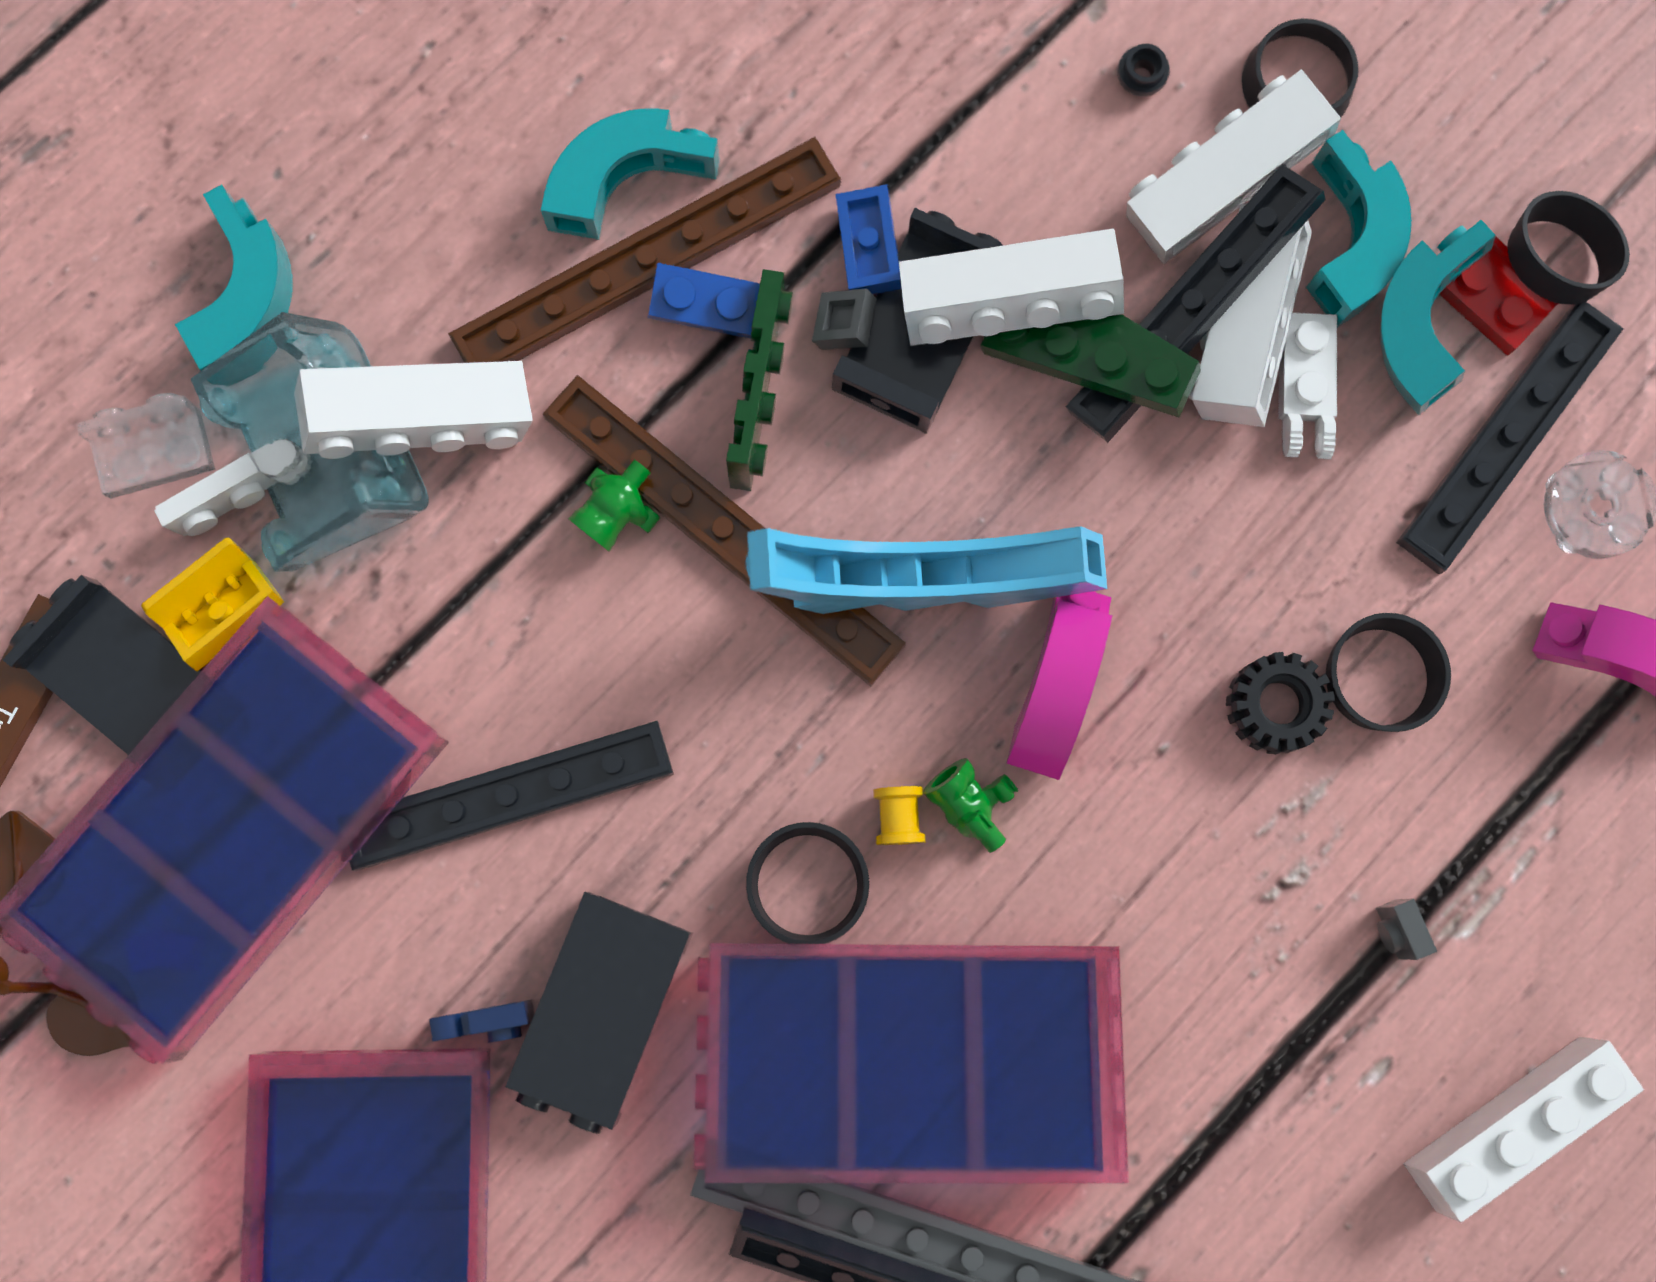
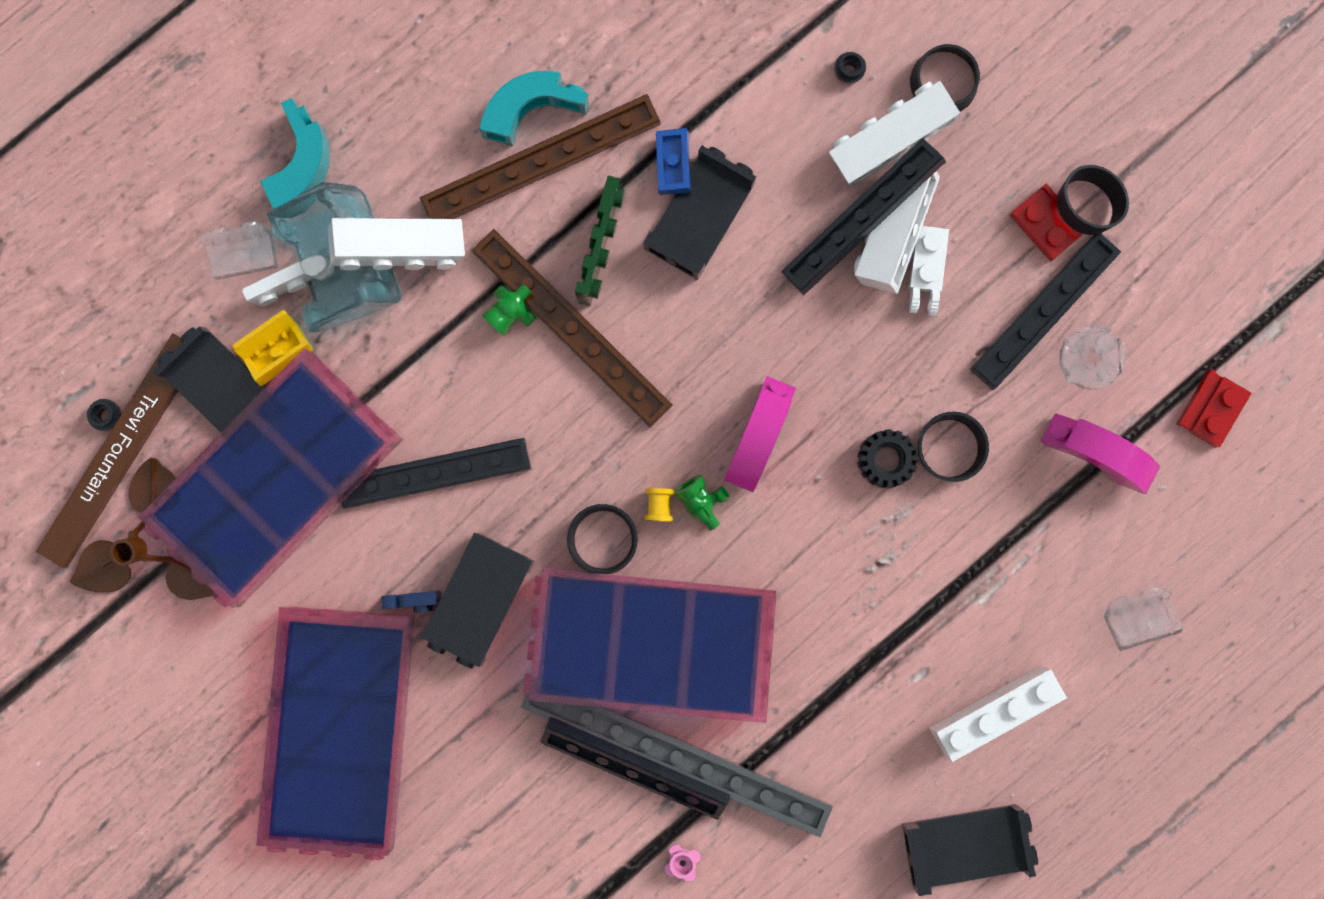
camera: 10 degrees right, 5 degrees up
blue plate [648,263,760,339] -> none
medium azure arch [746,526,1107,614] -> none
dark grey plate [812,289,877,350] -> none
white brick [899,228,1124,346] -> none
dark green wing [980,314,1201,418] -> none
teal arch [1306,130,1412,328] -> none
dark grey plate [1376,899,1438,960] -> none
teal arch [1380,220,1495,415] -> none

